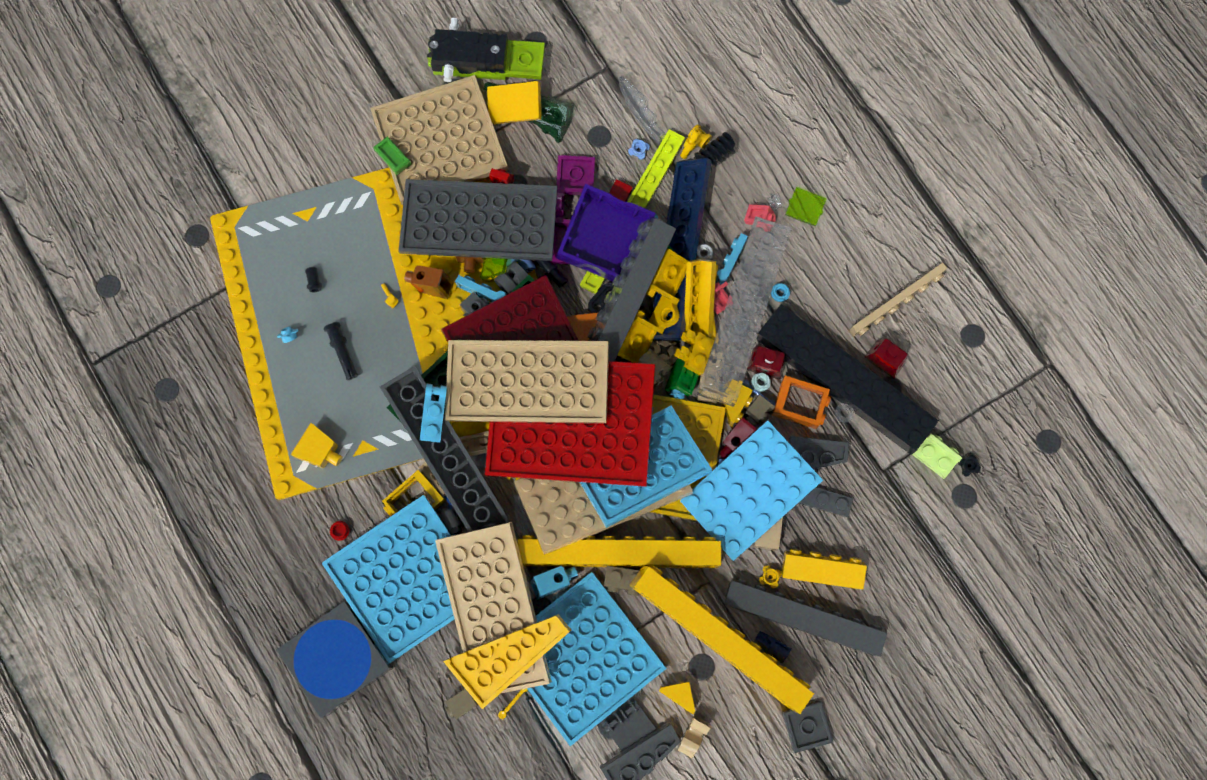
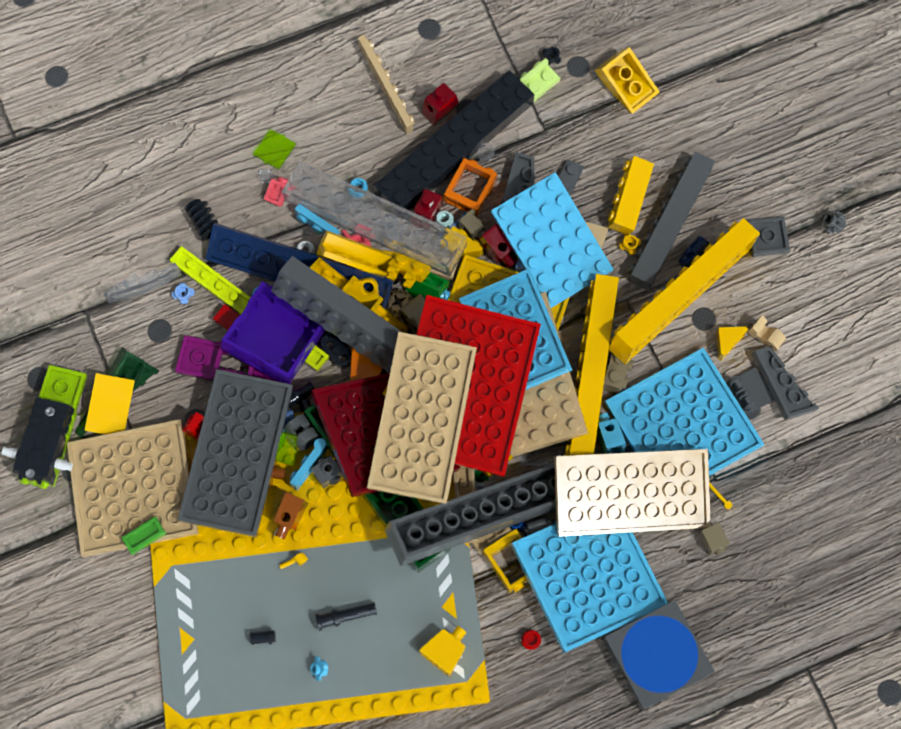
camera: 85 degrees left, 5 degrees down
medium azure plate [420,384,447,443] -> none
yellow wing [443,614,571,709] -> none
yellow piece [680,124,713,159] -> none
none -> yellow slope [595,47,660,114]

